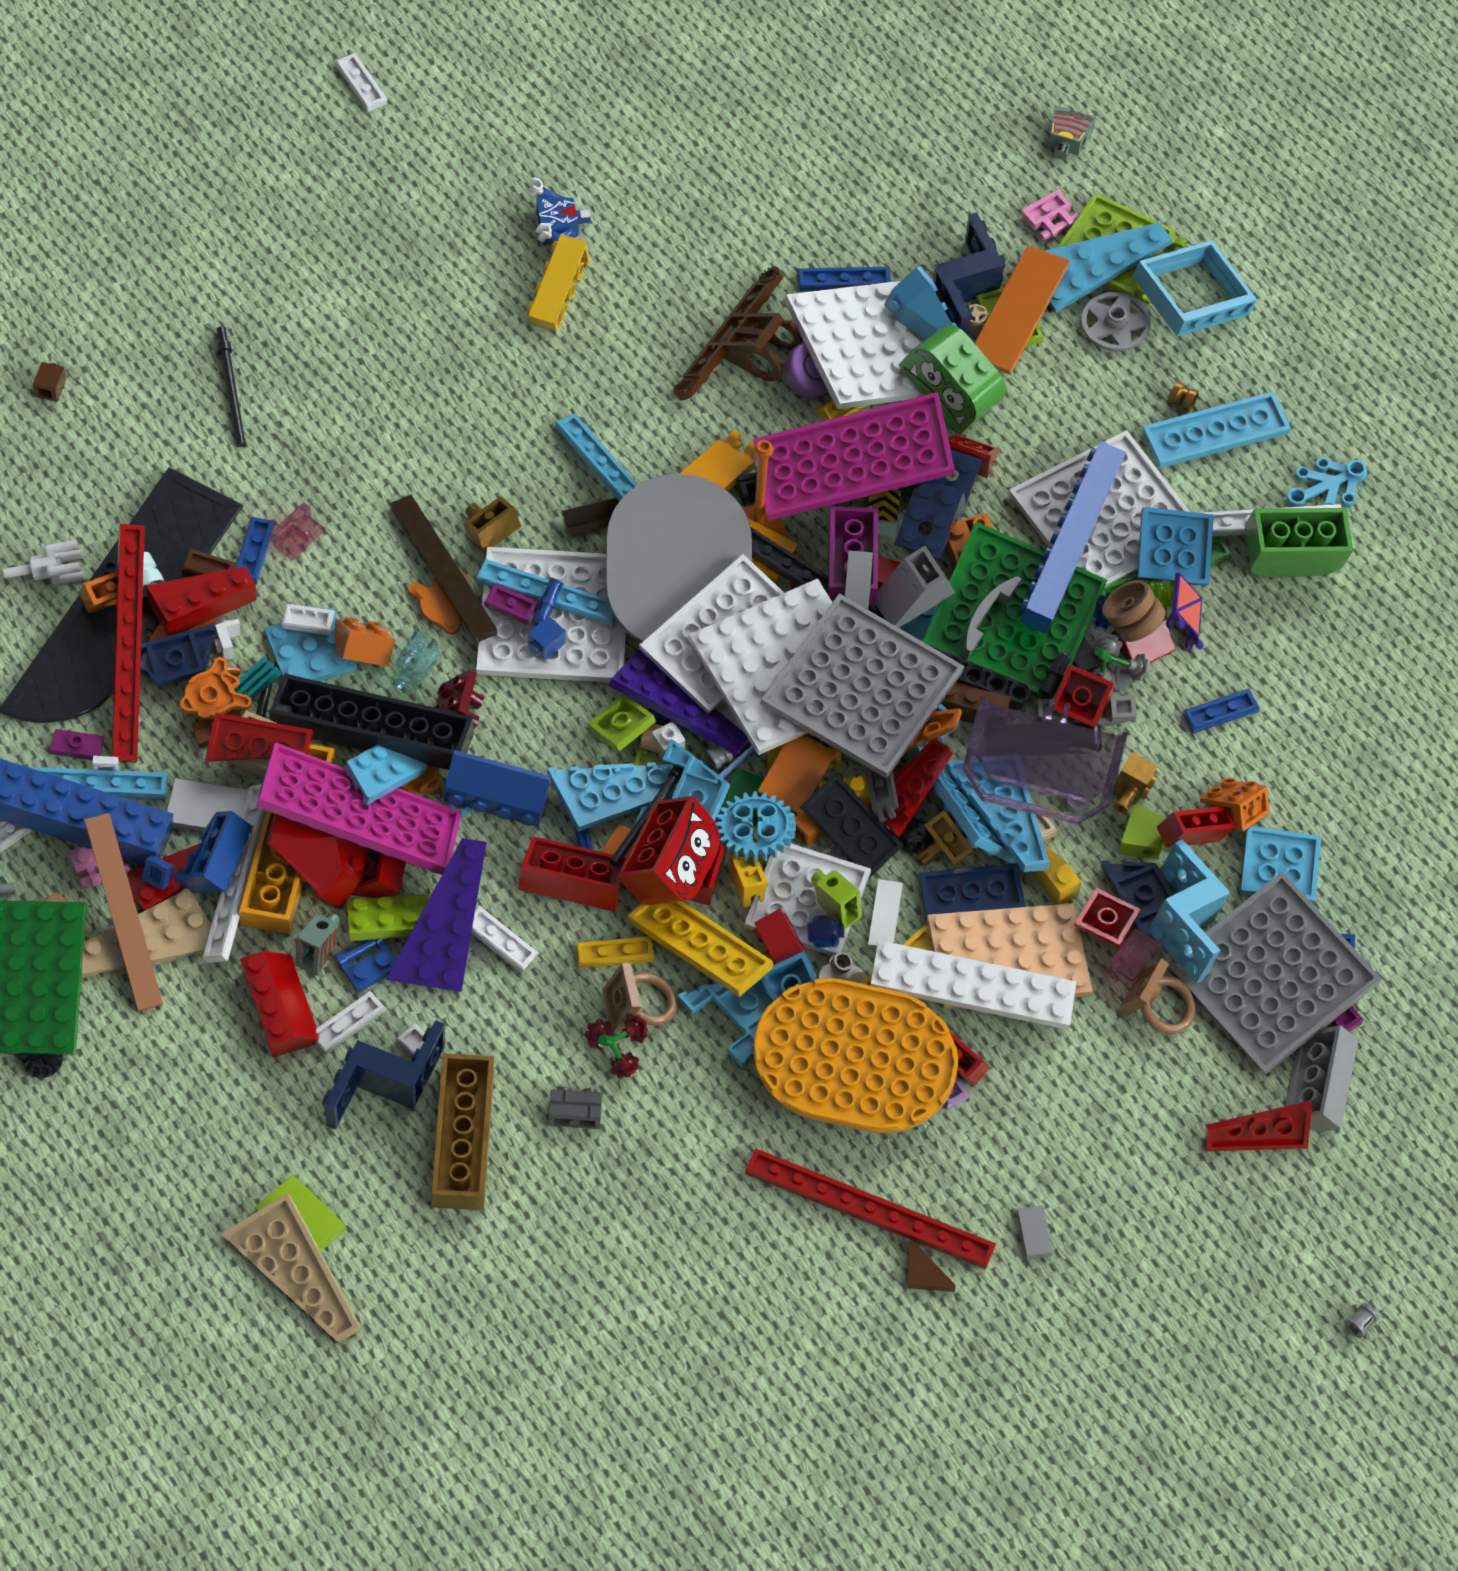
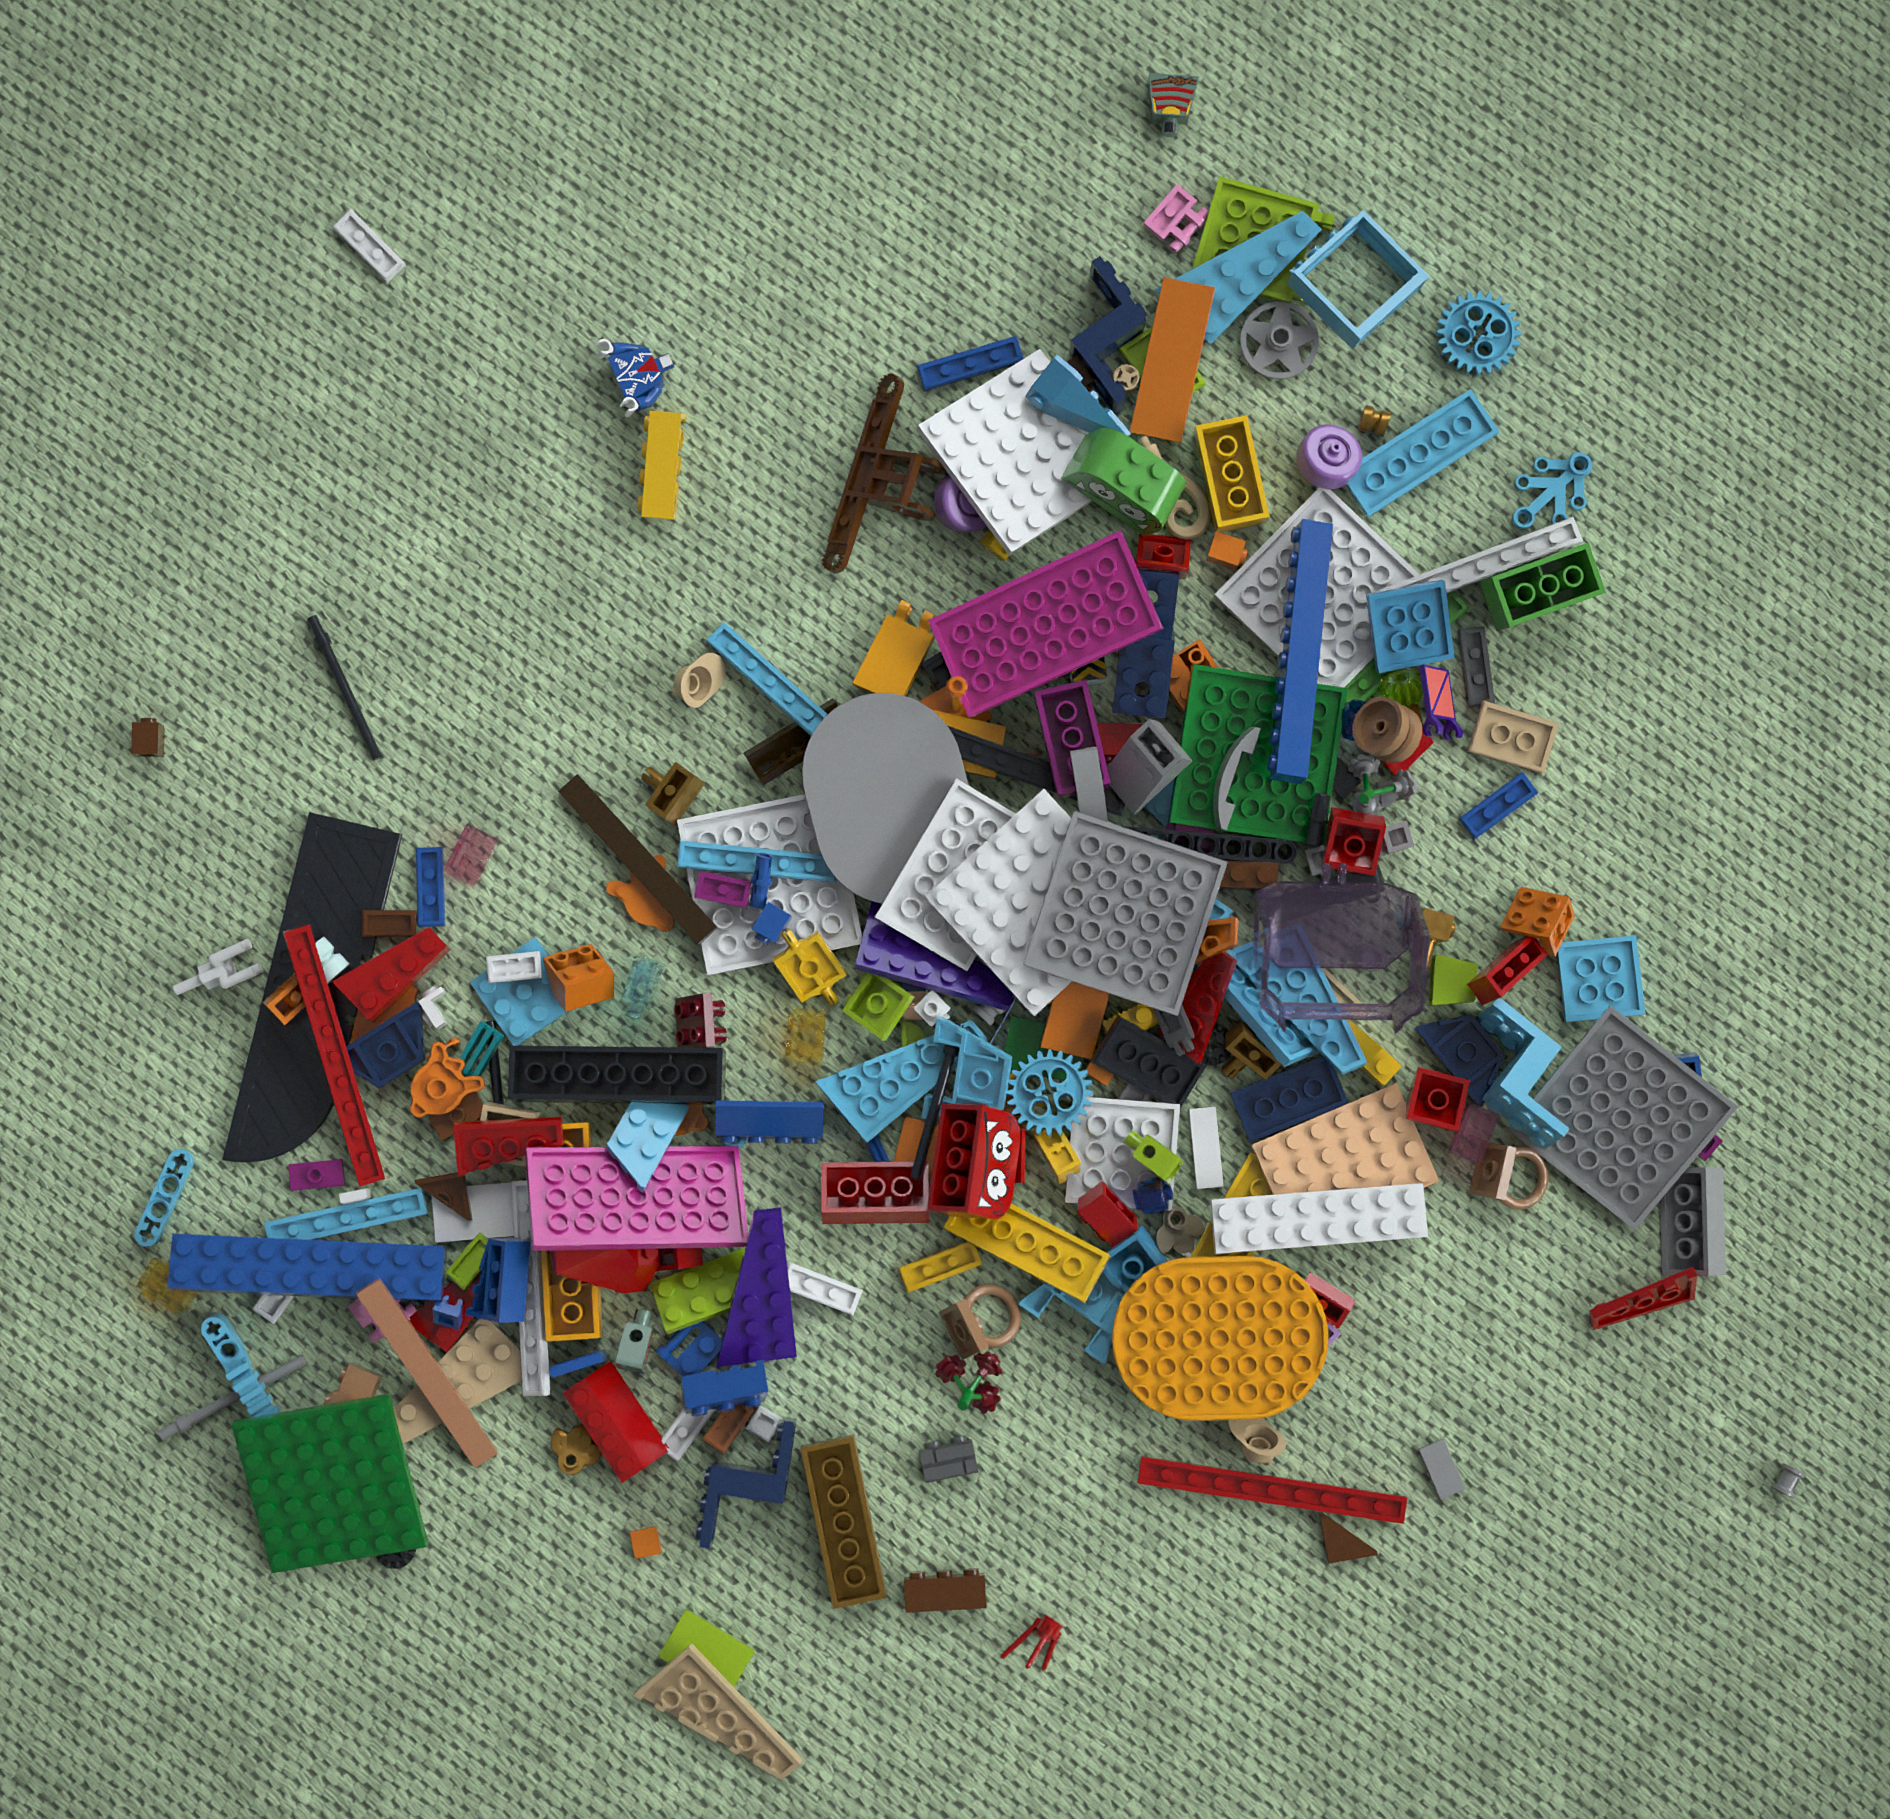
camera: 10 degrees left, 25 degrees up
none -> reddish brown tile [415,1172,473,1221]
none -> lime tile [445,1232,488,1291]
none -> blue tile [549,1349,609,1378]
none -> pearl gold plate [551,1424,602,1475]
none -> orange tile [630,1526,662,1559]
none -> tan piece [671,653,726,708]
none -> blue wedge [680,1360,768,1416]
none -> dark orange plate [701,1405,754,1455]
none -> yellow plate [773,928,847,1006]
none -> clear yellow brick [786,1008,827,1064]
none -> reddish brown brick [904,1568,987,1613]
none -> red plant [1000,1614,1063,1671]
none -> tan plant [1138,436,1211,540]
none -> yellow brick [1193,415,1270,533]
none -> orange brick [1206,531,1248,570]
none -> tan piece [1228,1418,1286,1466]
none -> medium lavender wheel [1296,424,1362,489]
none -> medium azure gear [1435,291,1522,377]
none -> dark grey tile [1457,626,1495,708]
none -> tan tile [1467,701,1559,774]

